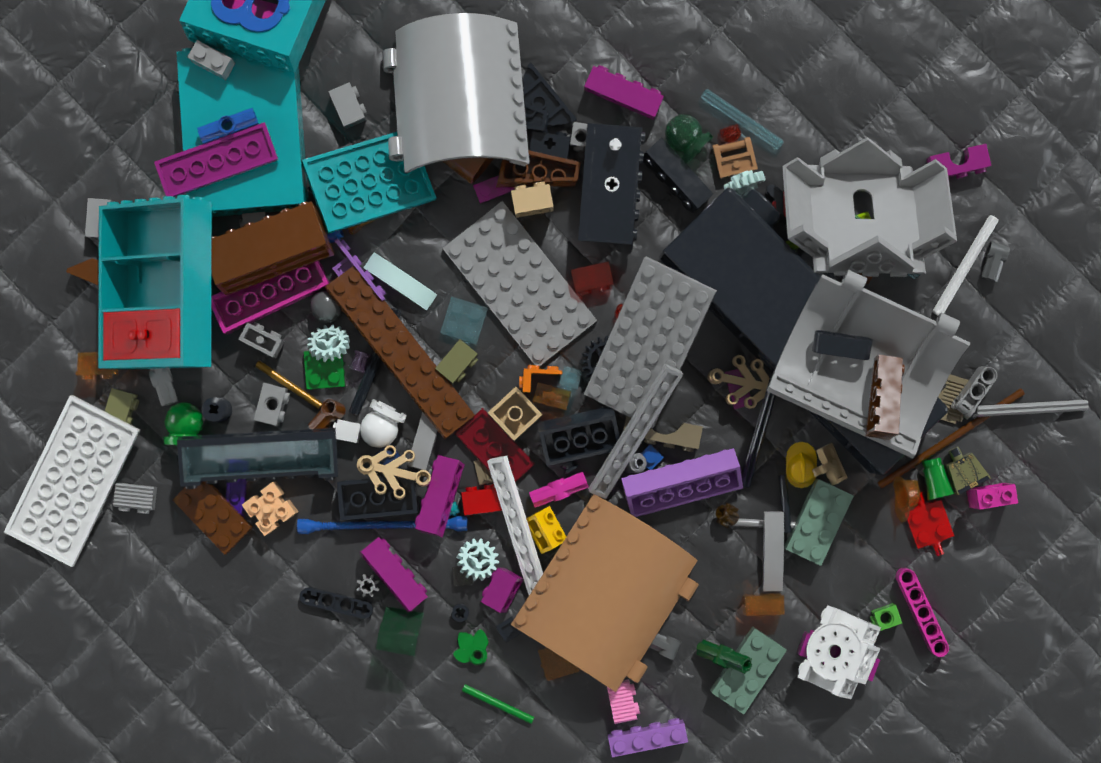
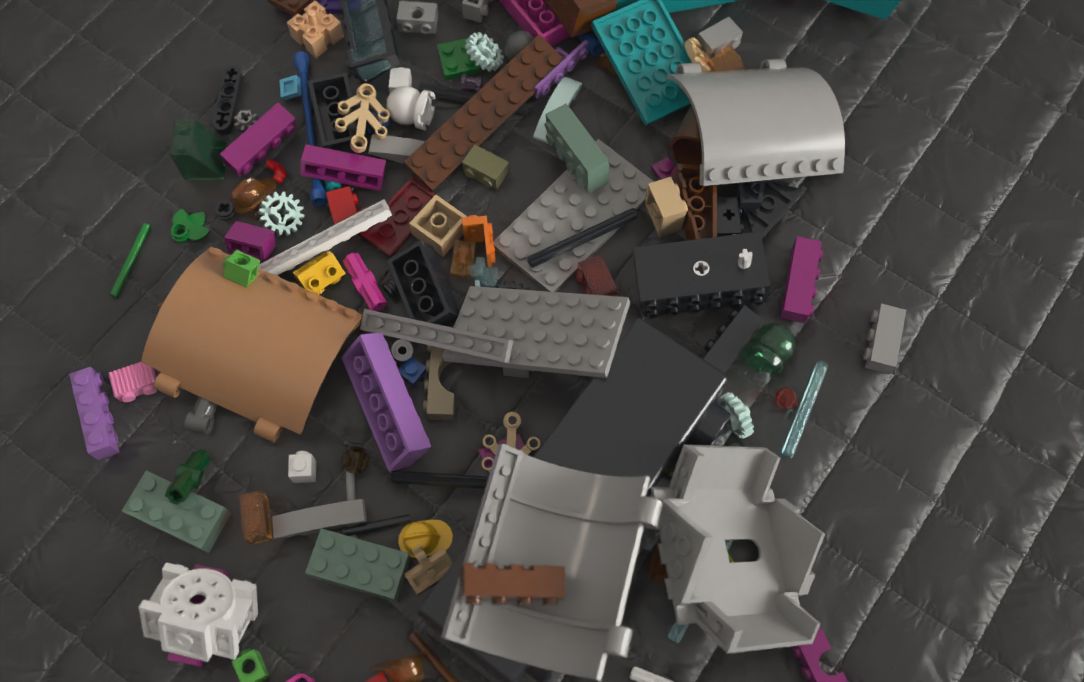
camera: 75 degrees right, 20 degrees down
pearl gold bar [255,360,322,409] -> none
reddish brown piece [308,399,346,429] -> none
clear light blue plate [440,296,488,345] -> none
medium nougat plate [712,137,758,179] -> none
black beam [812,330,873,360] -> none
none -> bright green brick [223,250,260,288]
none -> clear orange piece [232,178,276,213]
none -> red arm [265,159,287,183]
none -> medium azure plate [279,75,302,100]
none -> white brick [288,451,317,483]
none -> black axle [527,208,638,268]
none -> sand green brick [545,104,609,194]
none -> tan tile [684,37,712,72]
none -> clear orange piece [707,44,747,71]
none -> light grey brick [863,303,906,374]

